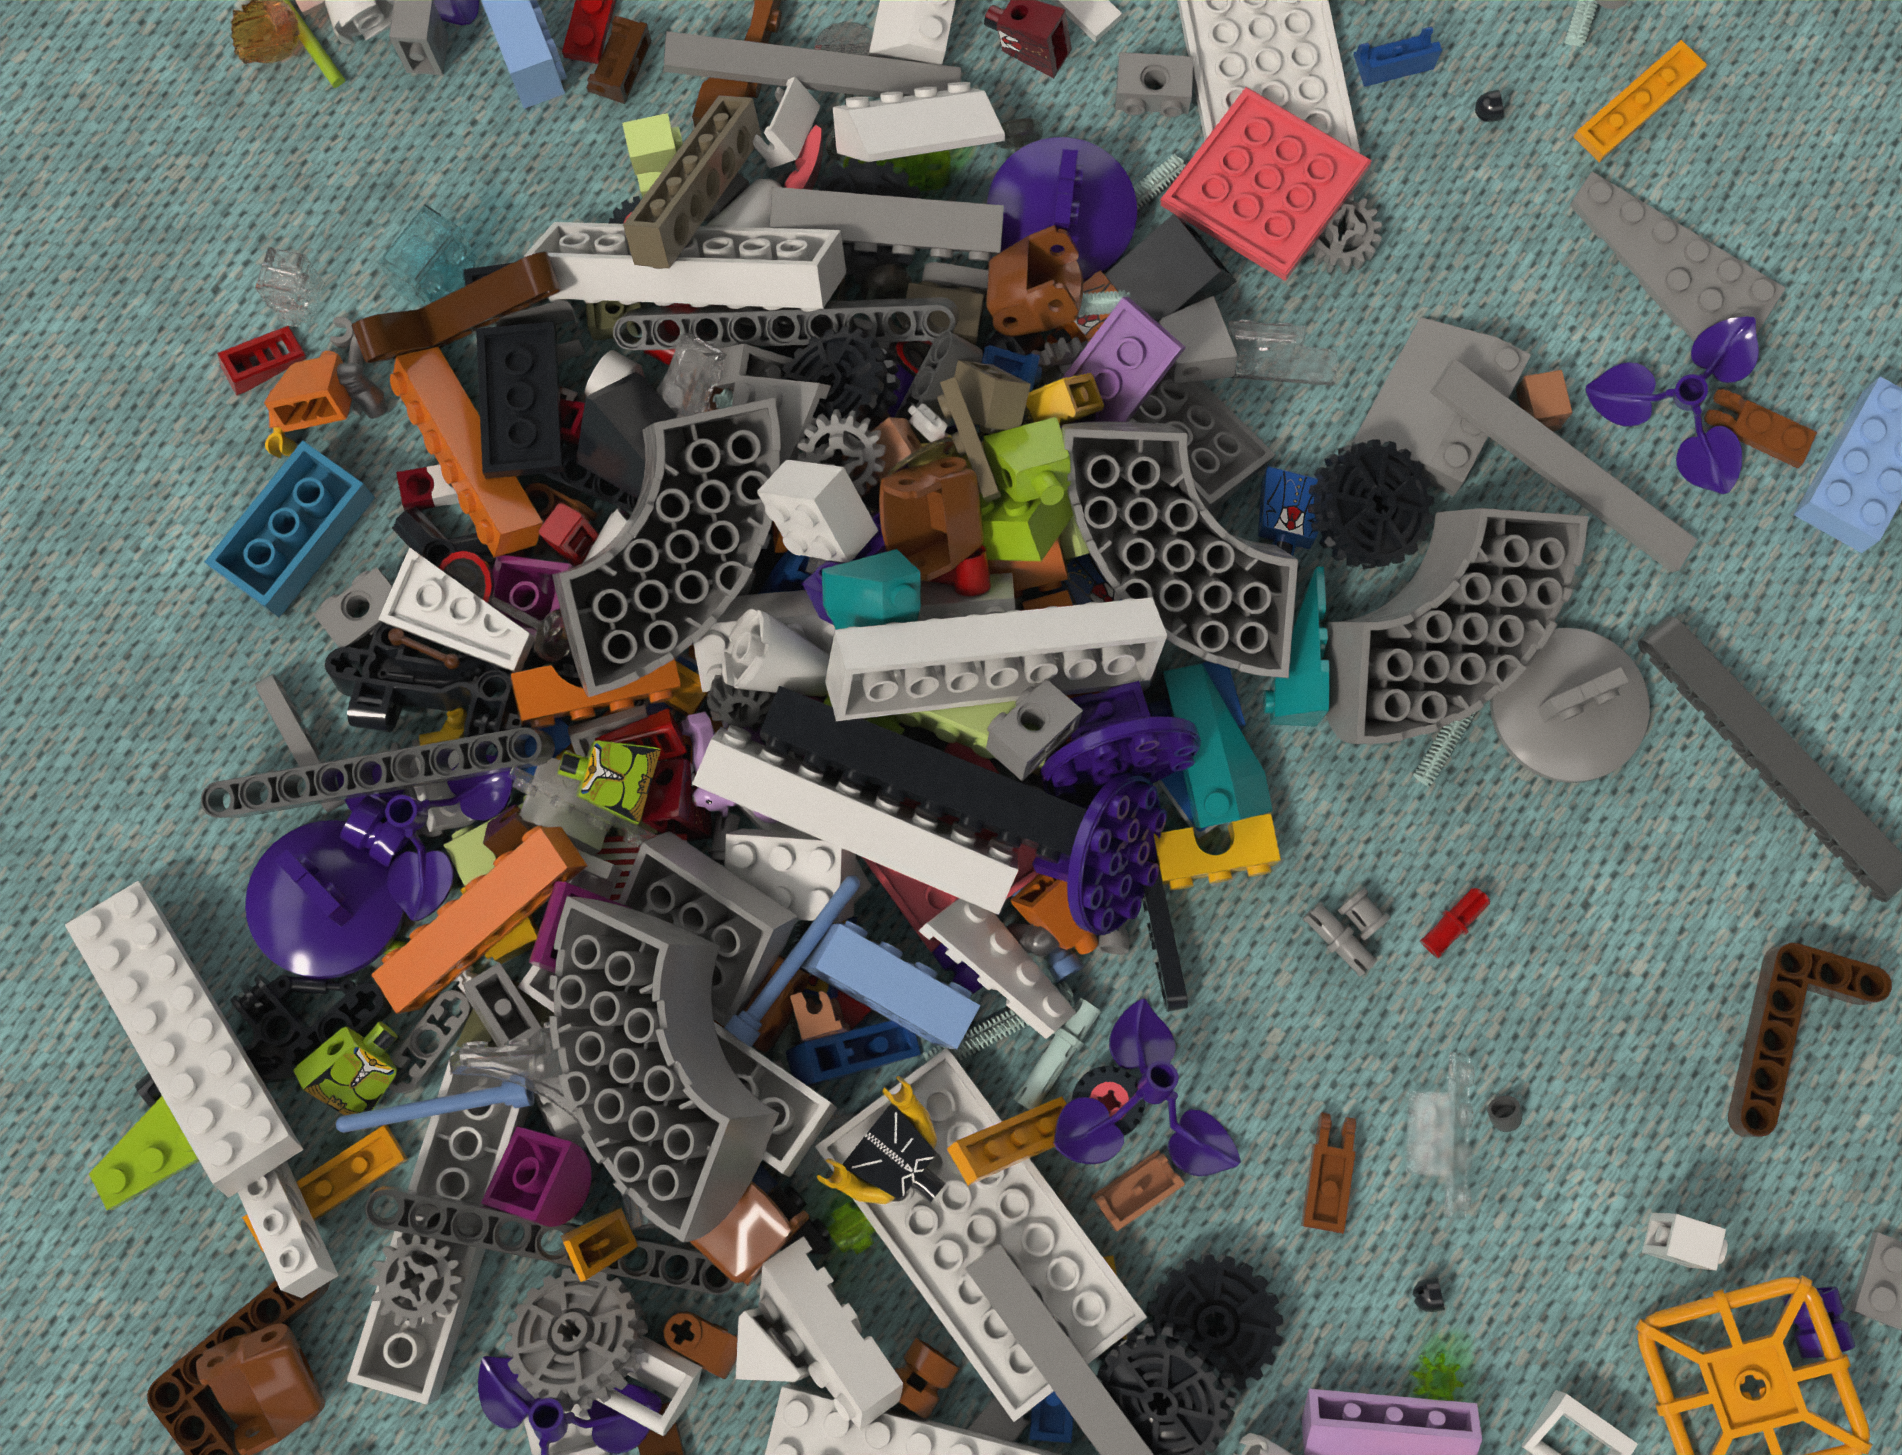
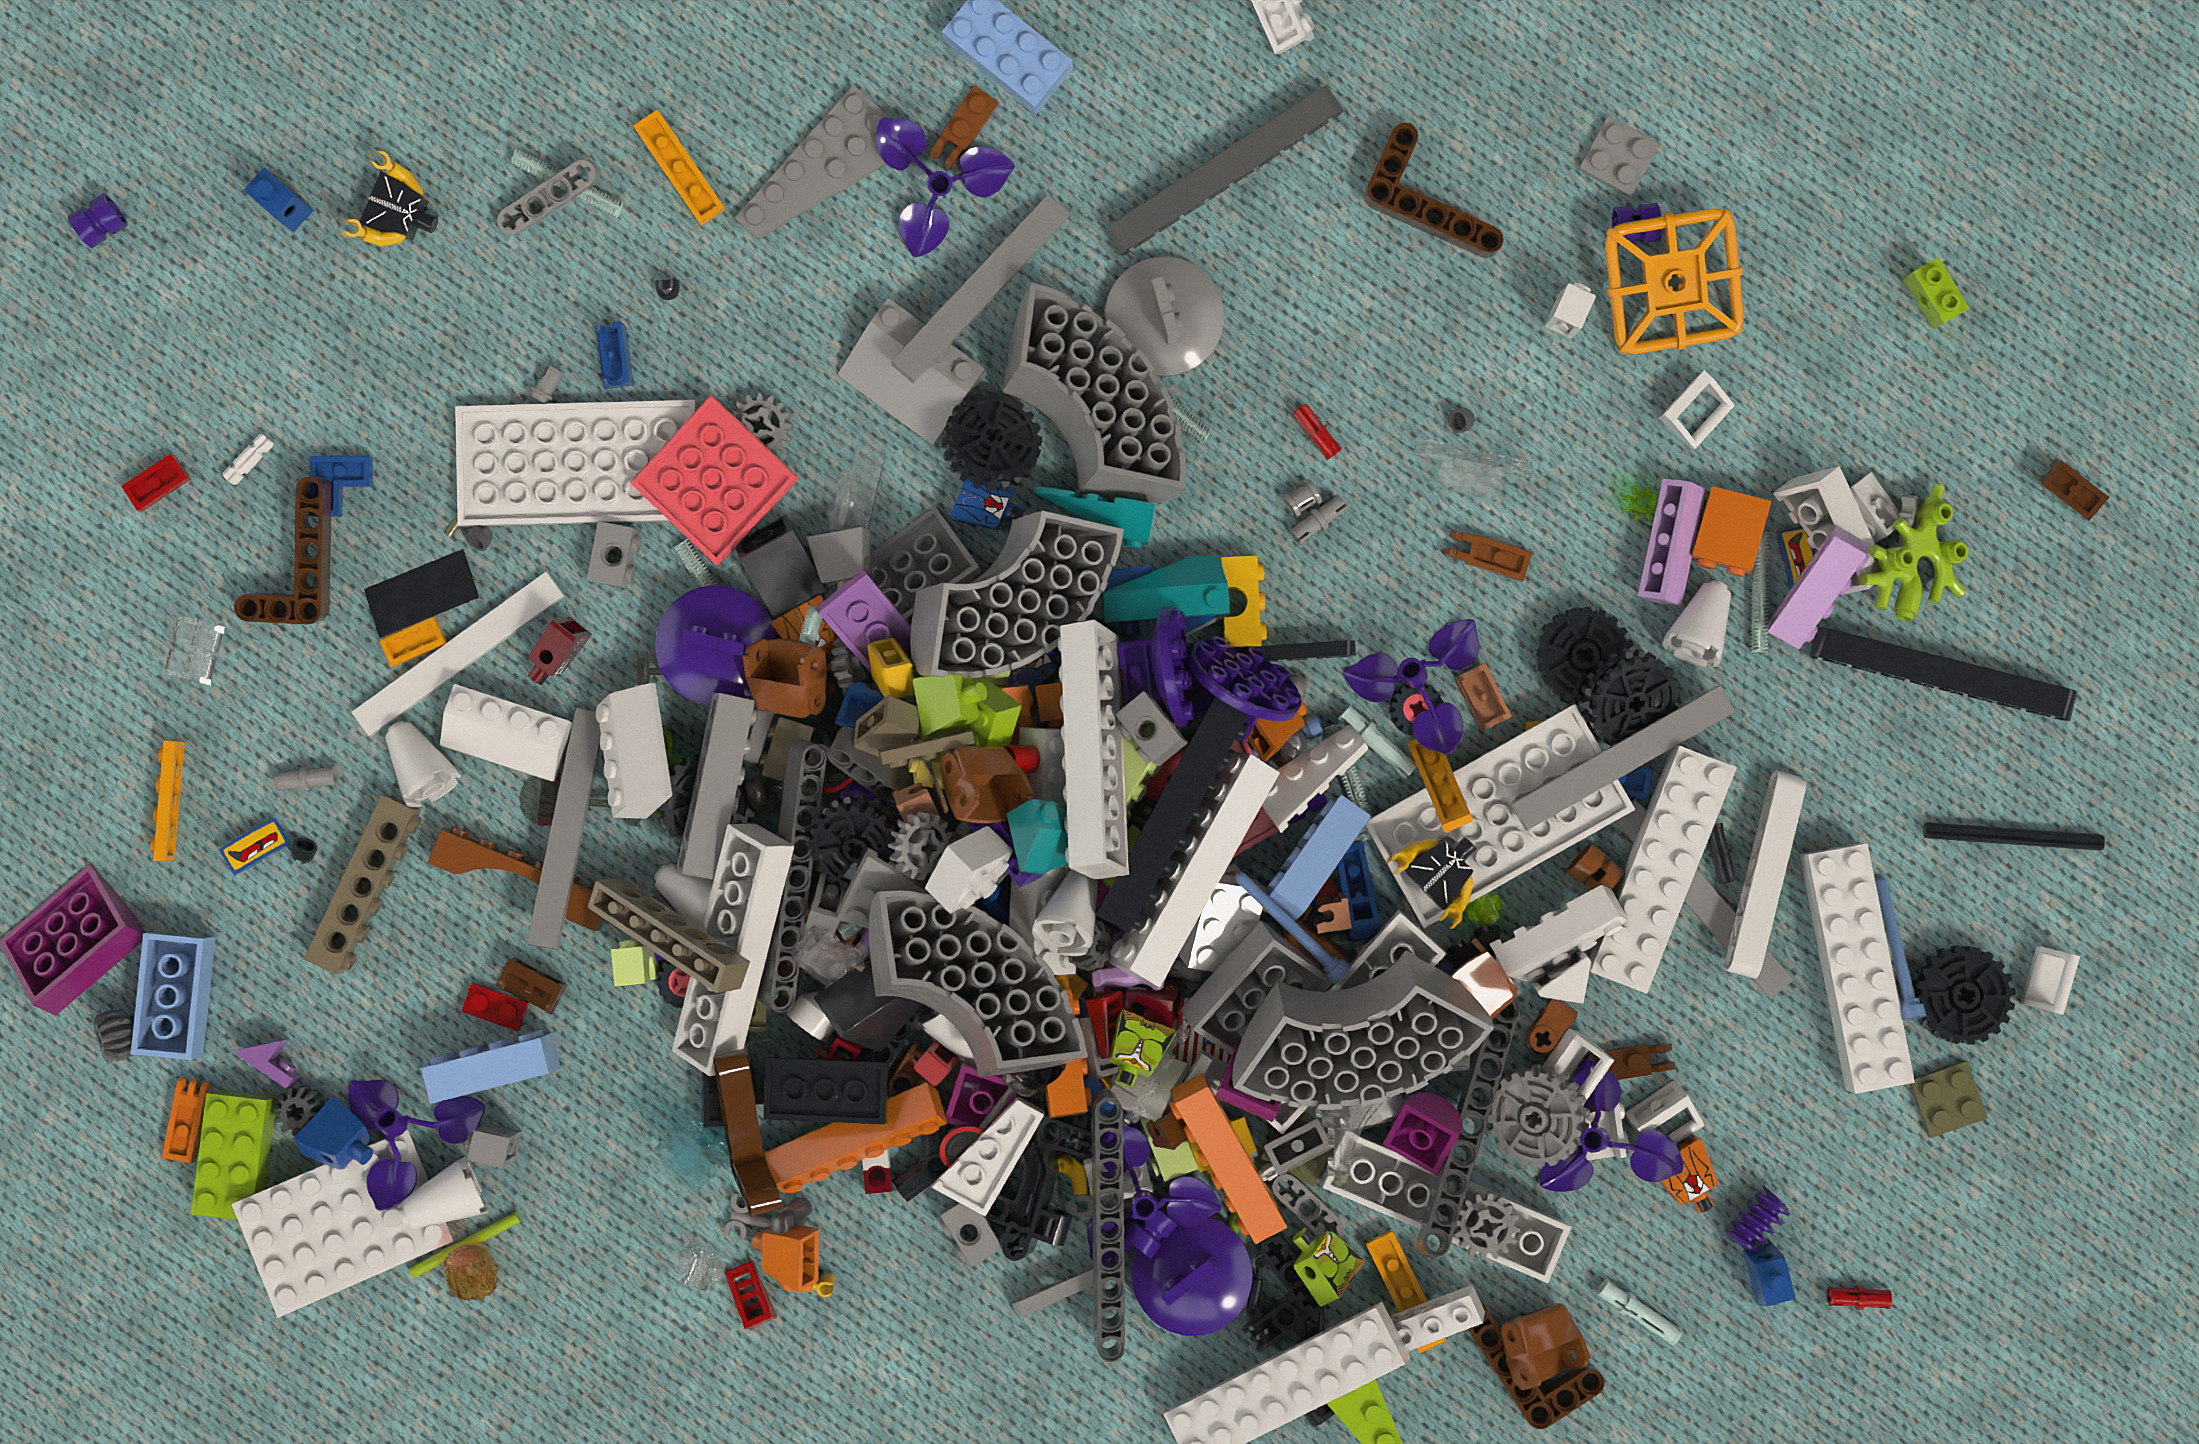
camera: 80 degrees left, 10 degrees up
dark azure brick [204,440,375,618] -> none
medium blue piece [336,1073,534,1133] -> none
reddish brown hinge [388,628,460,669] -> none
light orange slope [560,1208,638,1282] -> none
white hinge [753,77,820,169] -> none
coral slope [784,125,823,190] -> none
white axle [908,403,949,444] -> none
black hinge [1413,1277,1445,1312] -> none
nougat brick [1516,370,1573,432] -> none

